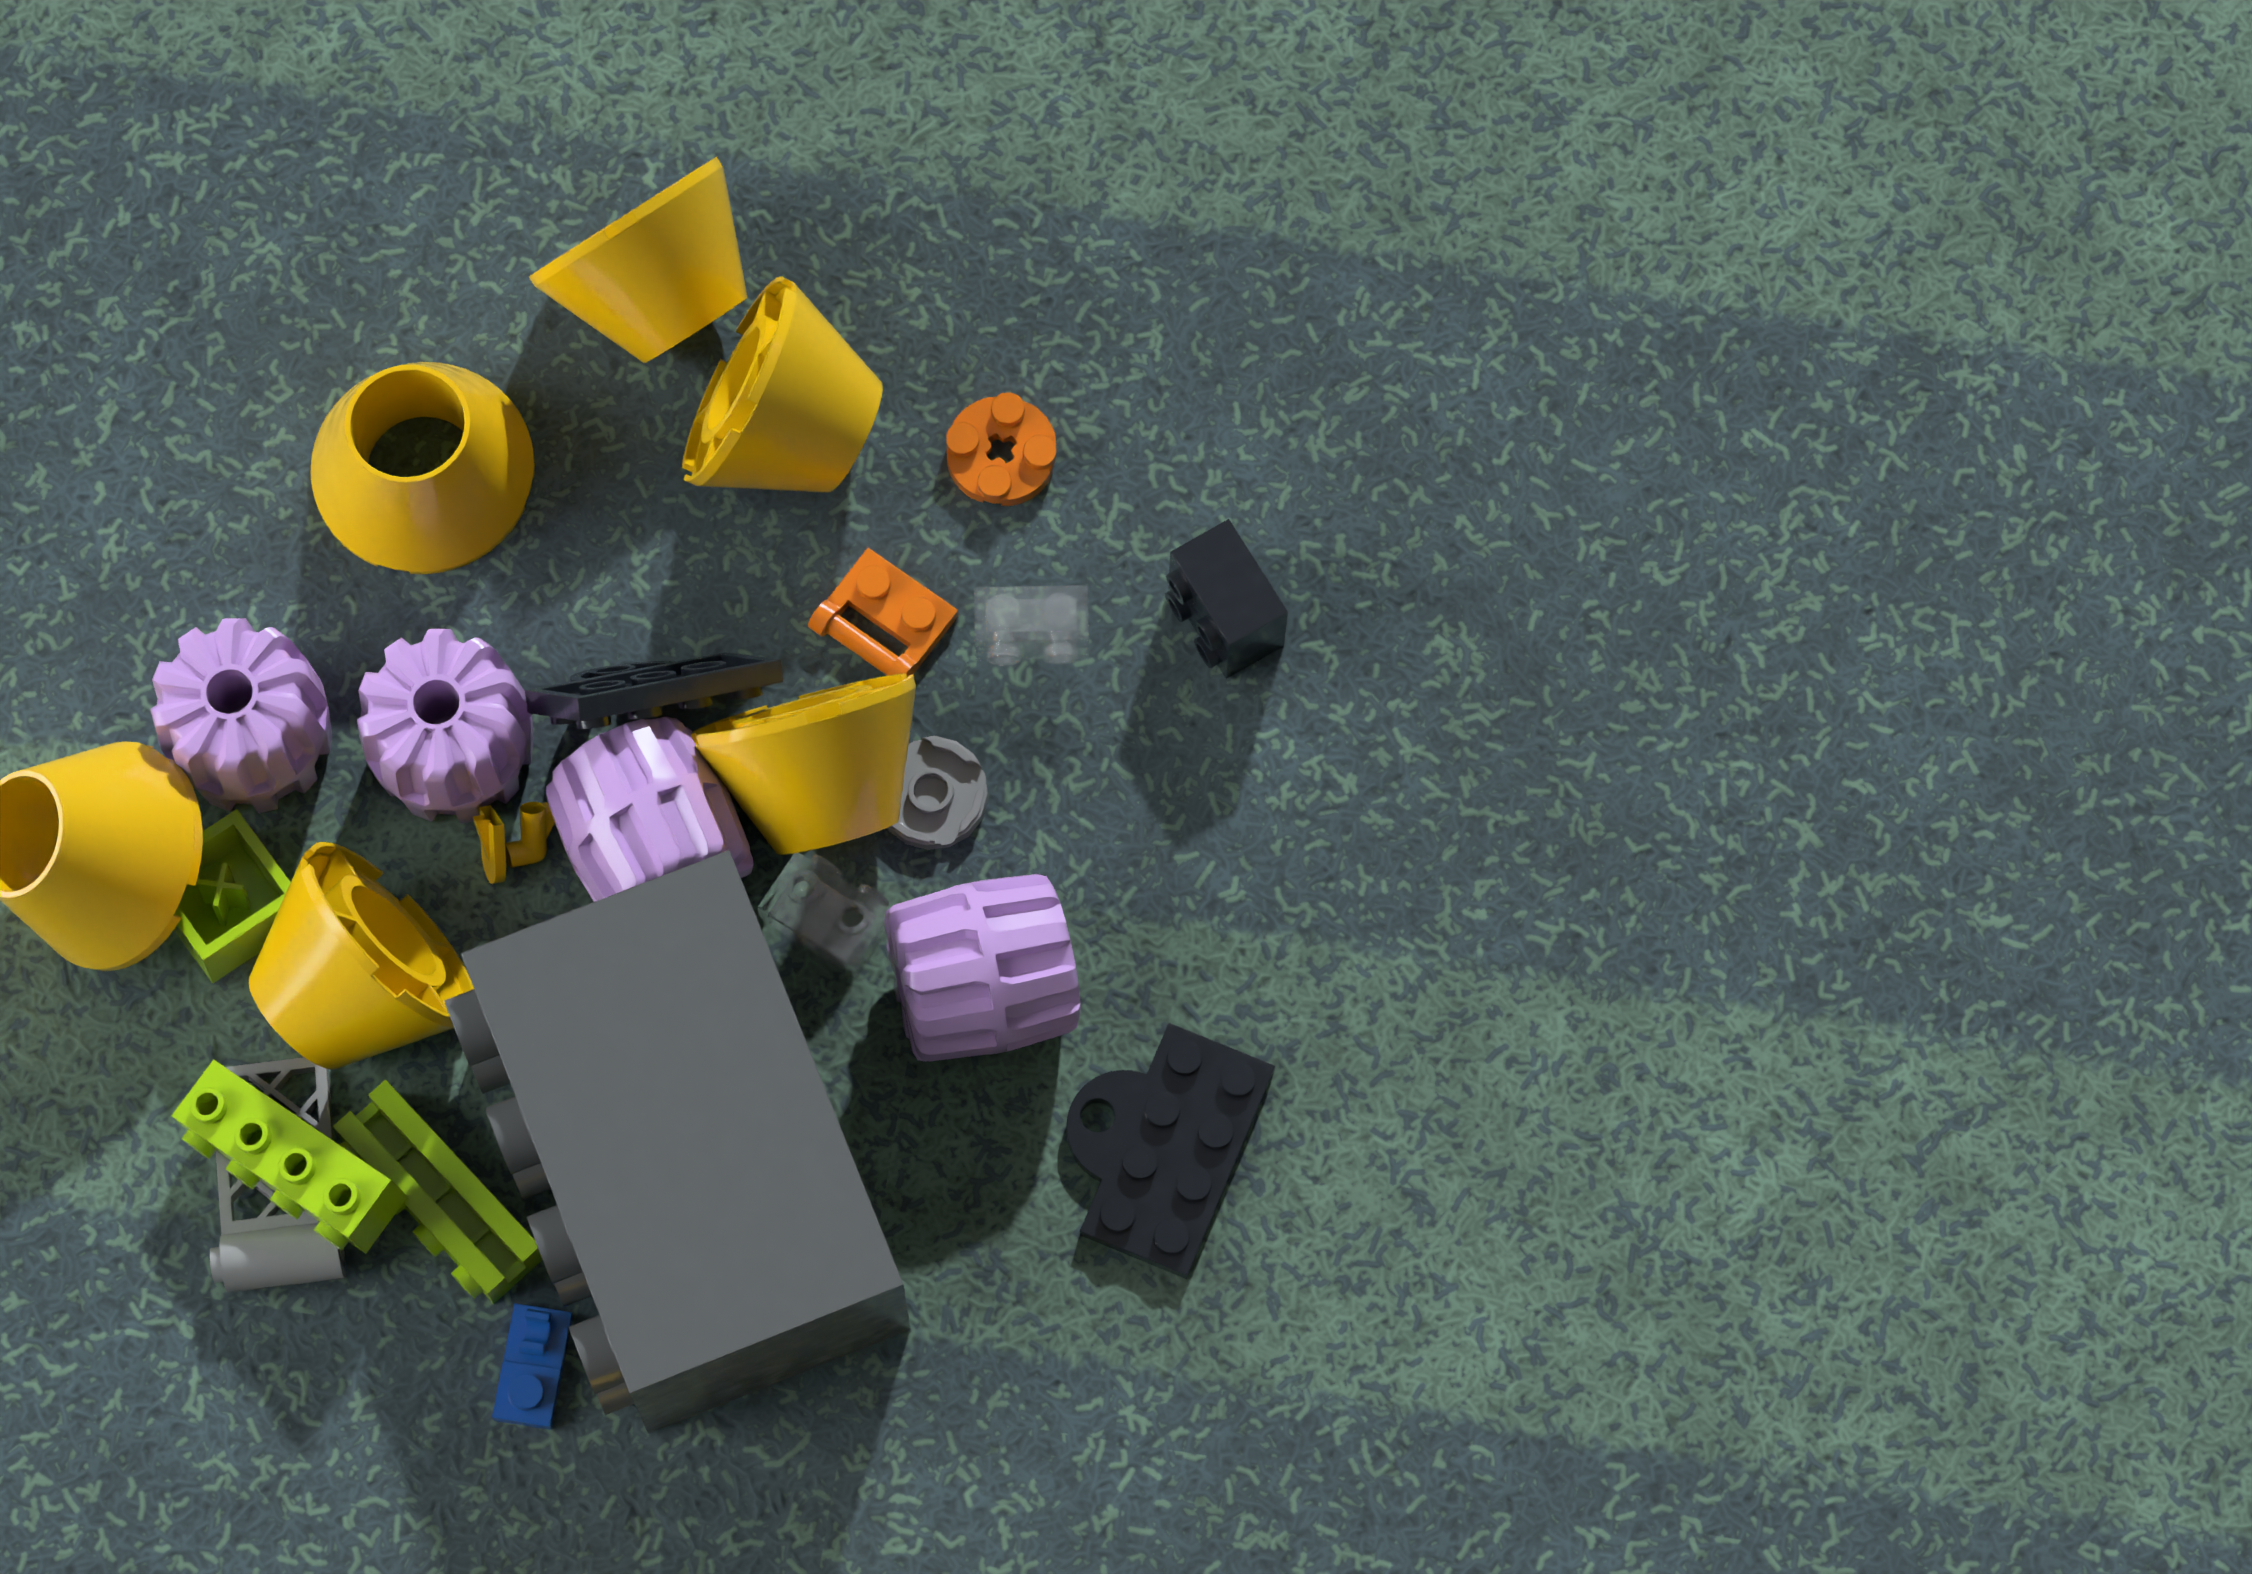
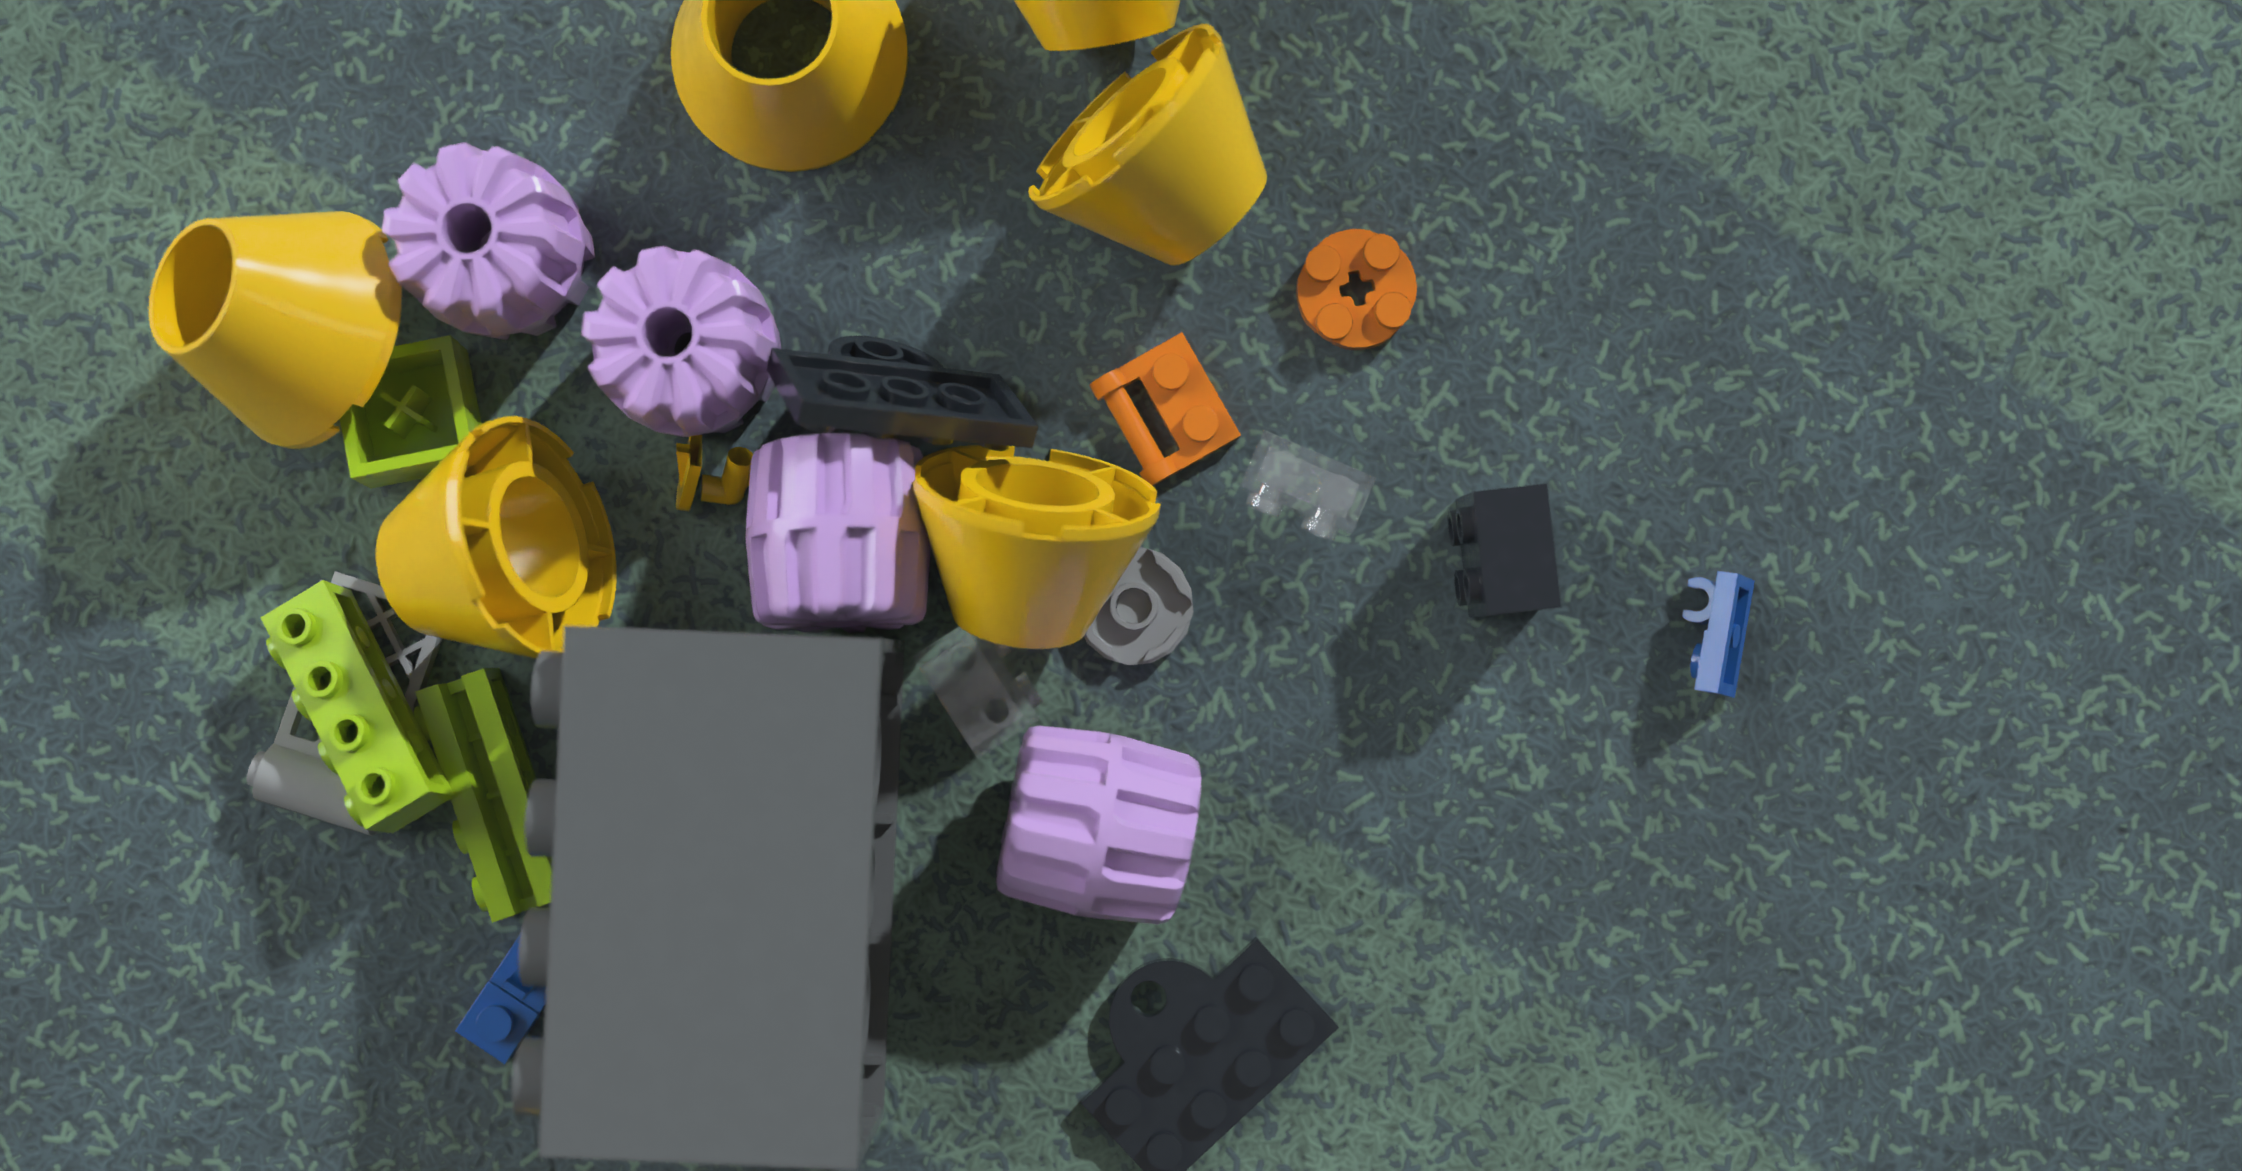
camera: 25 degrees right, 15 degrees up
none -> plate [1682,571,1755,698]

